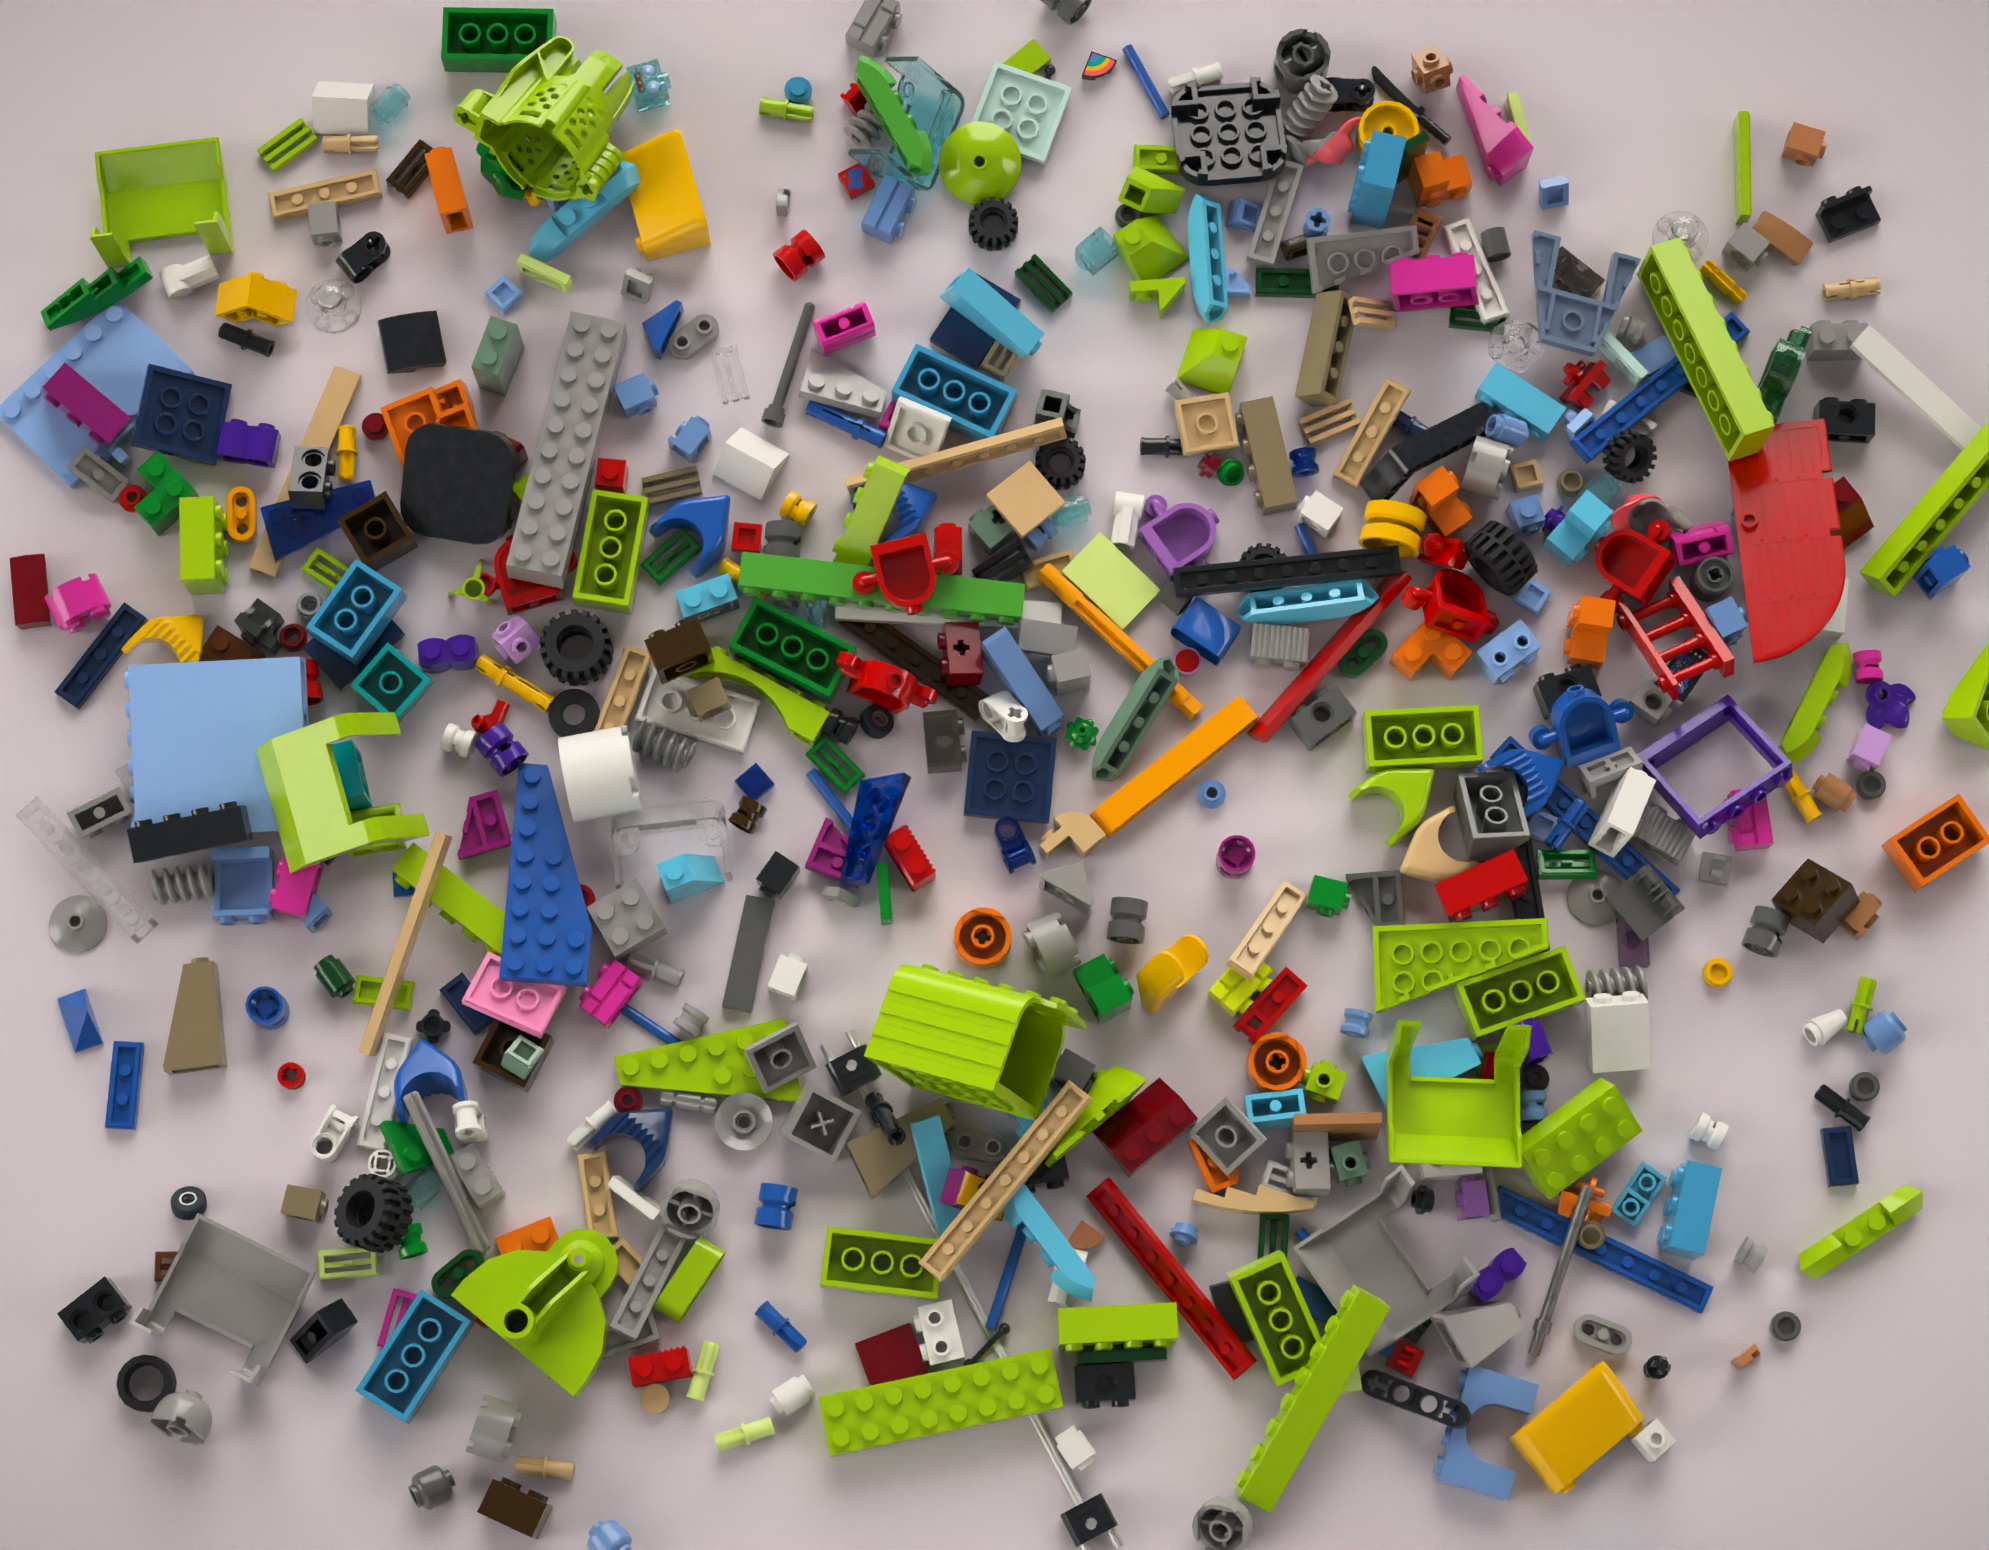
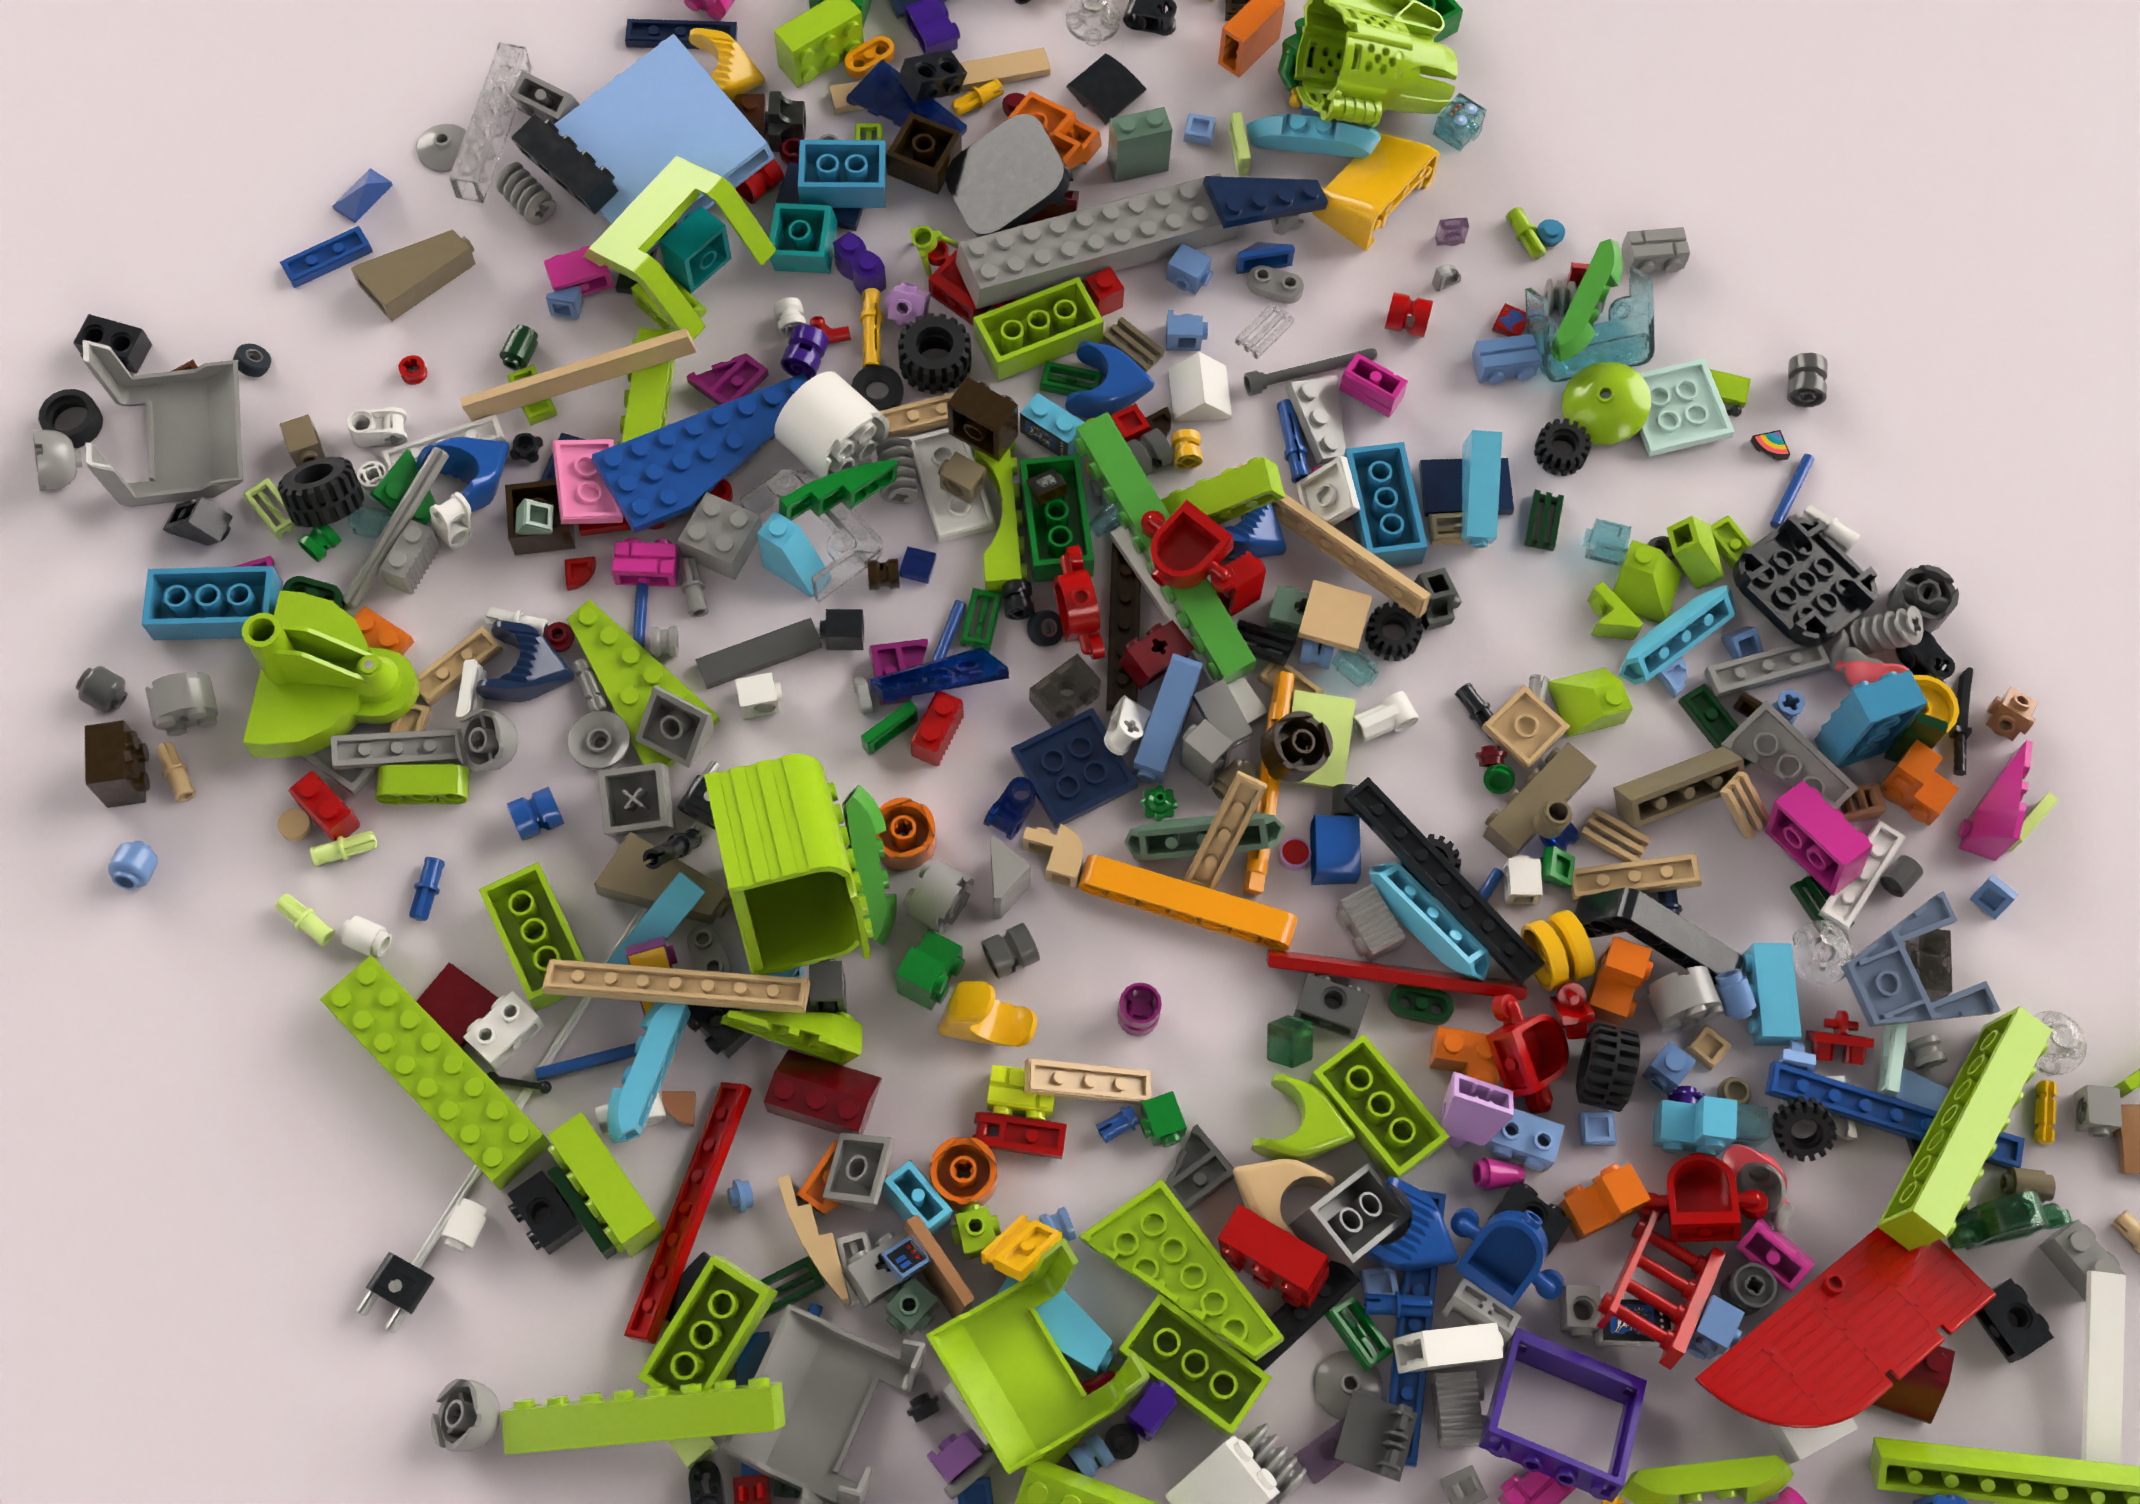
camera: 55 degrees right, 10 degrees down
medium blue panel [211,846,274,926] -> none
blue wheel [245,986,290,1030] -> none
medium lavender piece [1138,495,1219,580] -> none
medium blue plate [1197,780,1226,809] -> none
none -> red tile [565,556,597,591]
none -> green slope [779,459,898,521]
none -> bright green brick [842,785,897,946]
none -> slope [881,1236,931,1284]
none -> yellow plate [981,1214,1062,1282]
none -> slope [1026,468,1067,506]
none -> blue pin [1095,1106,1140,1144]
none -> dark brown tile [1146,407,1171,438]
none -> tan tile [1183,771,1267,890]
none -> dark blue wing [1203,176,1328,229]
none -> dark tan brick [1211,759,1257,801]
none -> dark brown brick [1260,711,1333,782]
none -> clear green panel [1267,1015,1314,1068]
none -> clear purple plate [1435,217,1469,246]
none -> lavender torso [1441,1072,1514,1148]
none -> dark pink cone [1472,1157,1525,1191]
none -> dark tan brick [1533,799,1572,839]
none -> green tile [1539,846,1575,888]
none -> dark tan brick [2000,1167,2056,1204]

